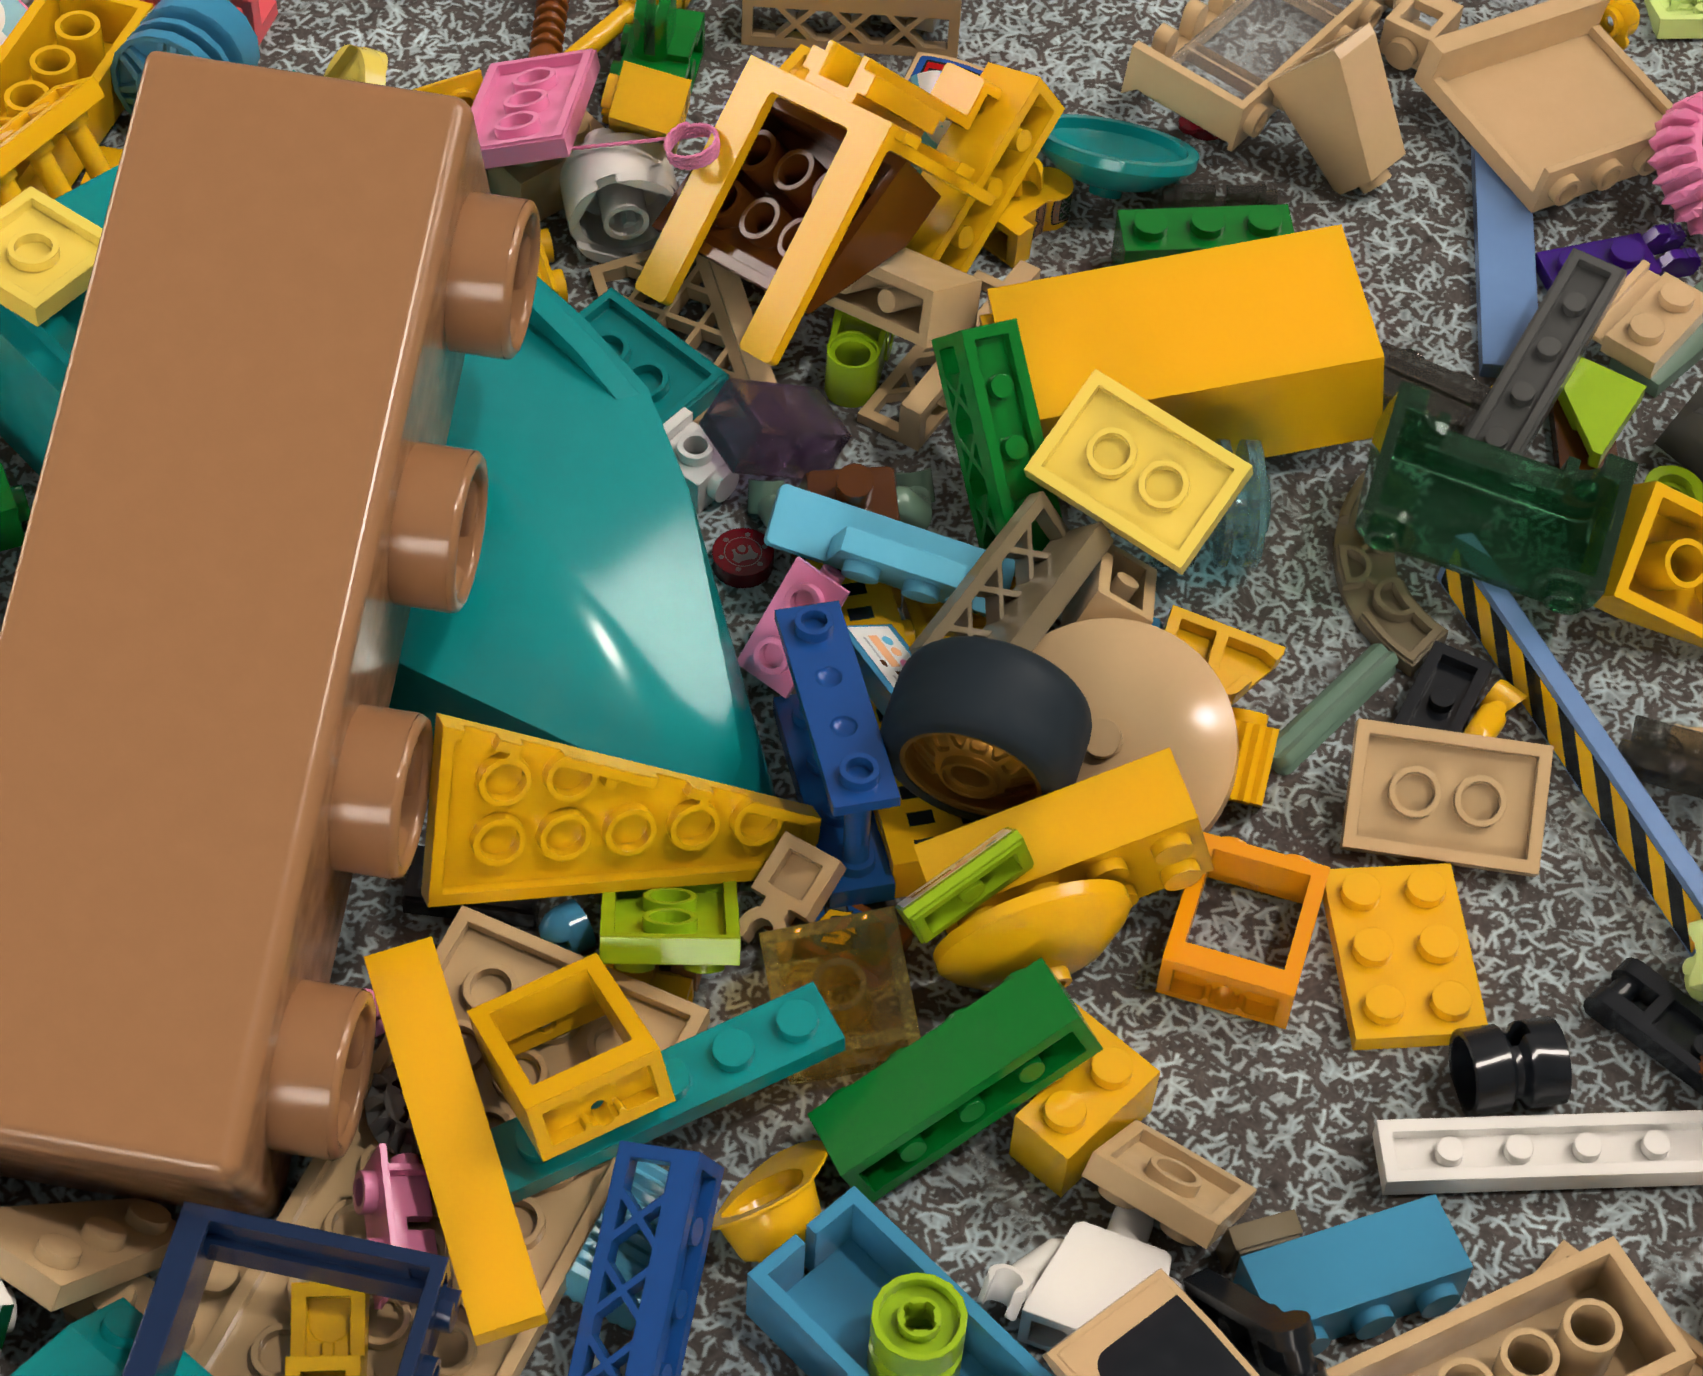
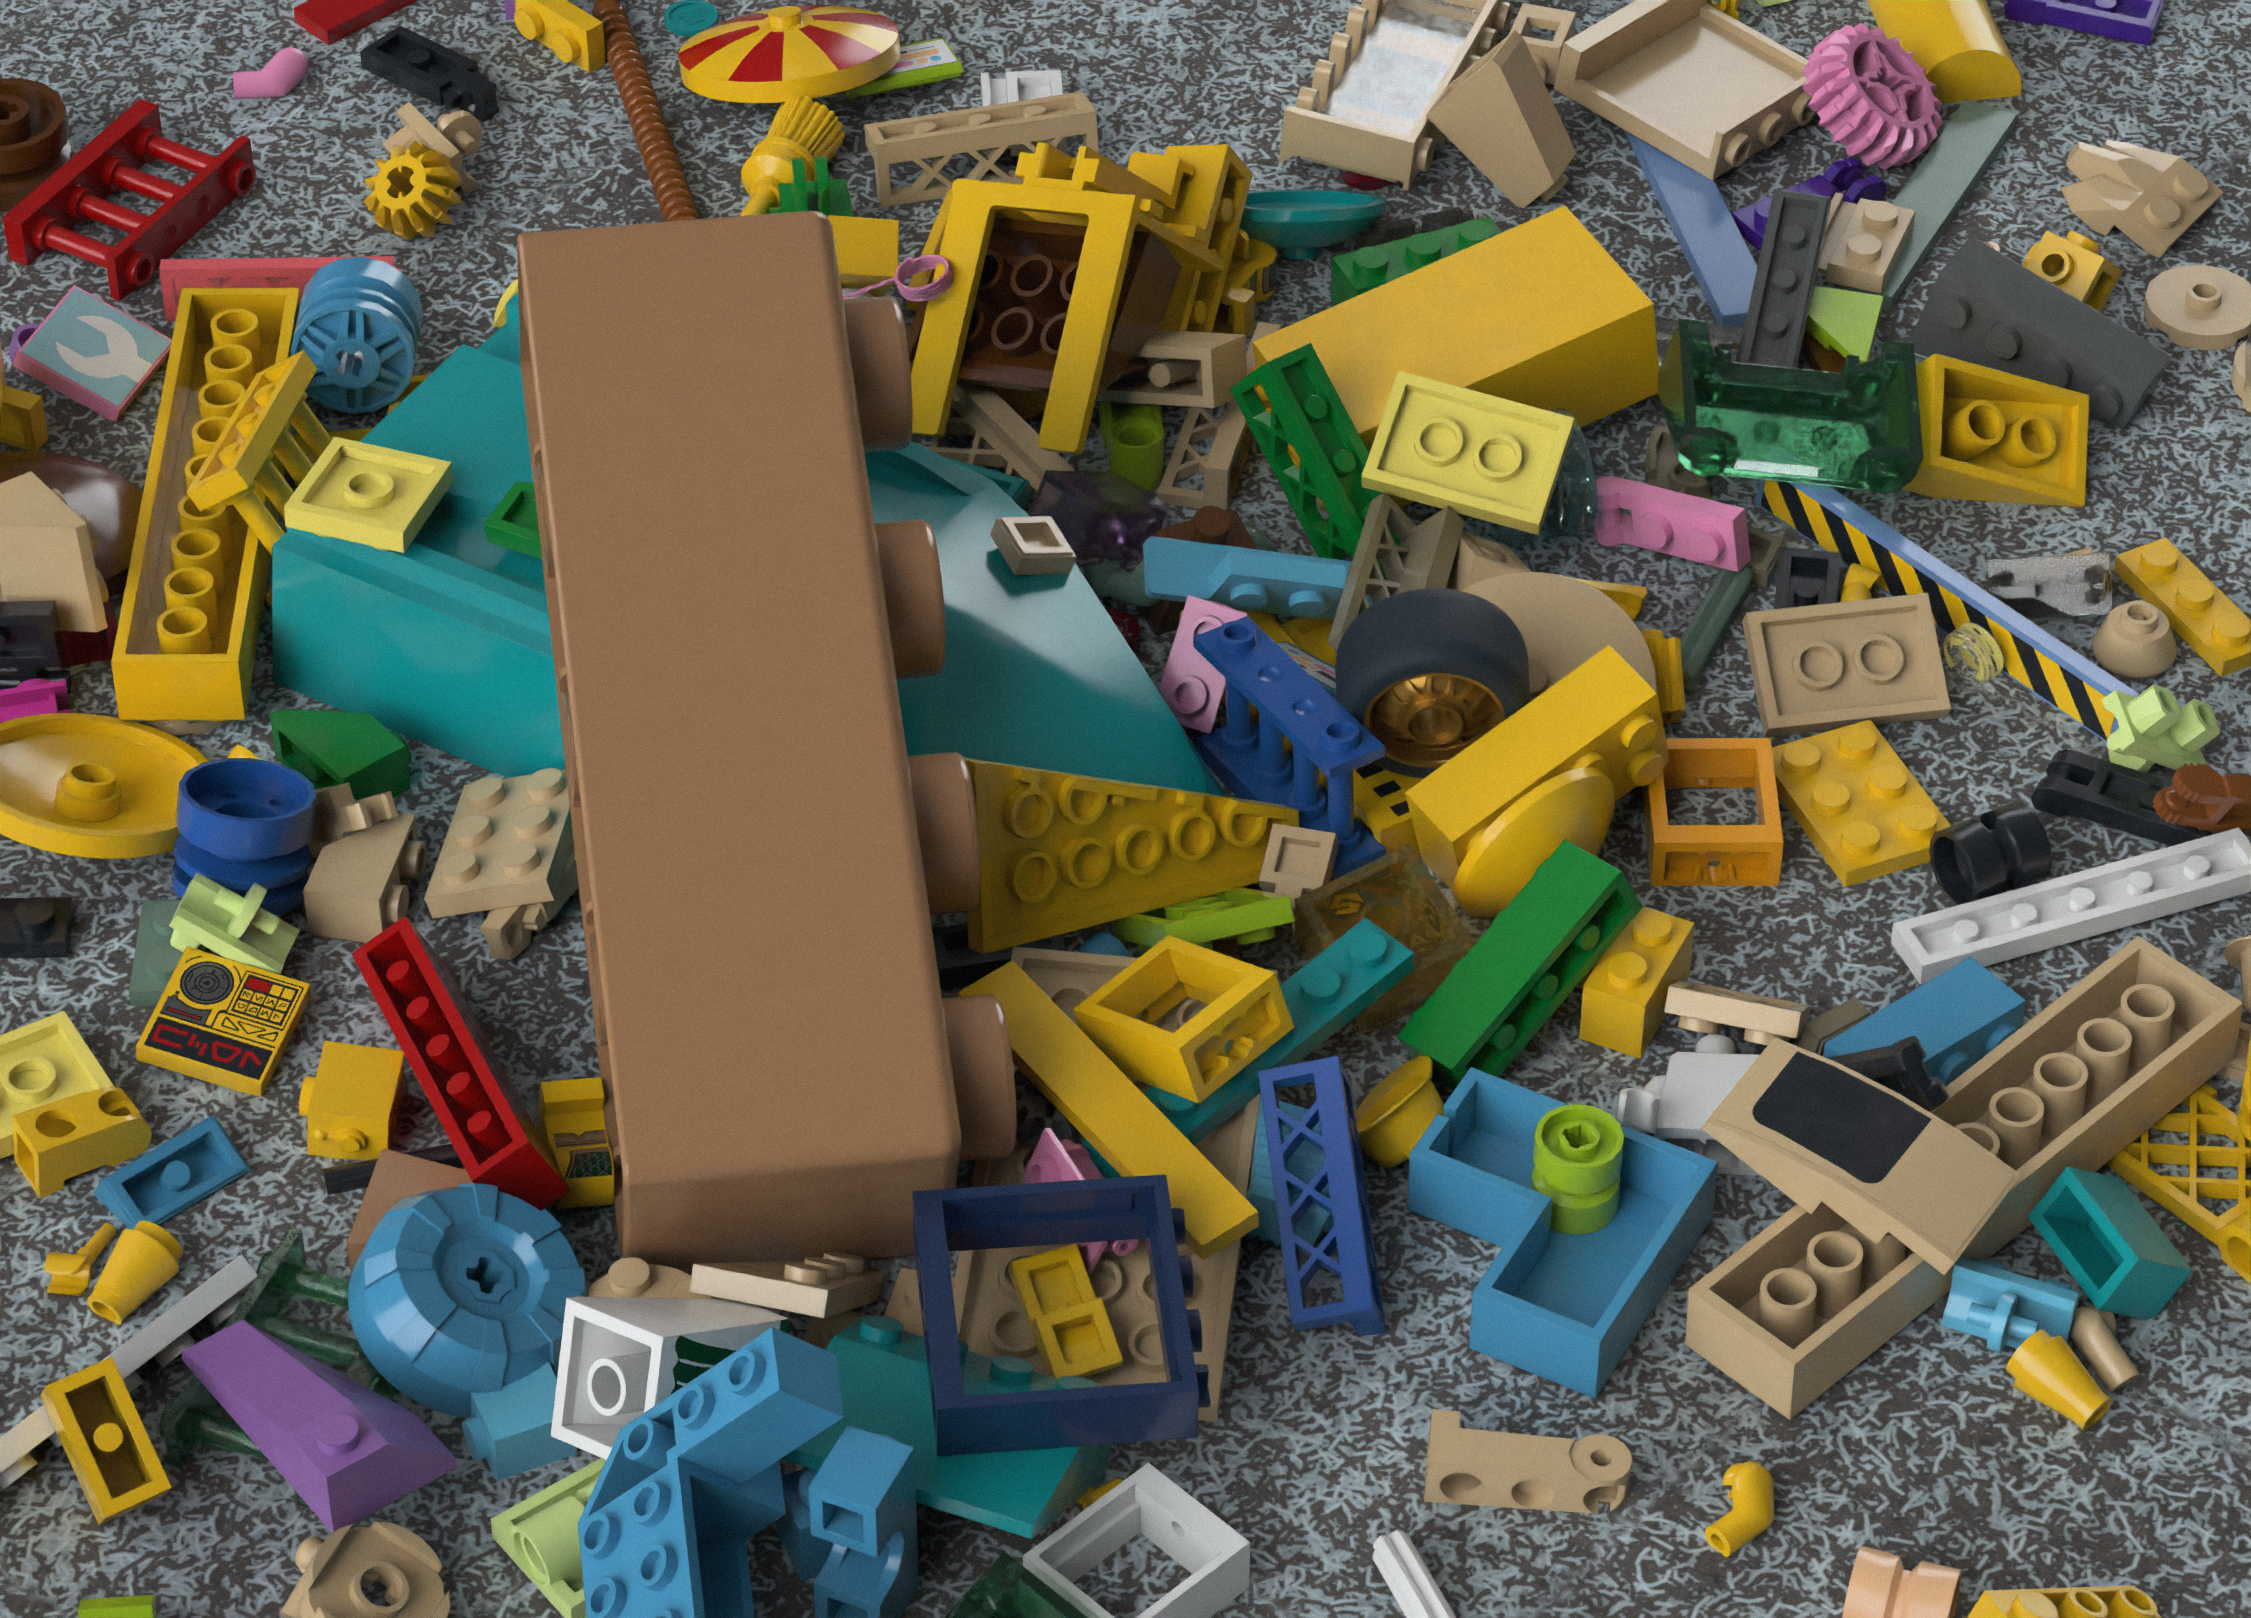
camera: 15 degrees left, 10 degrees down
lime slope [895,827,1034,944] -> none
none -> tan tile [990,516,1076,575]
none -> bright pink plate [1589,476,1751,572]
none -> clear tile [1943,622,2004,686]

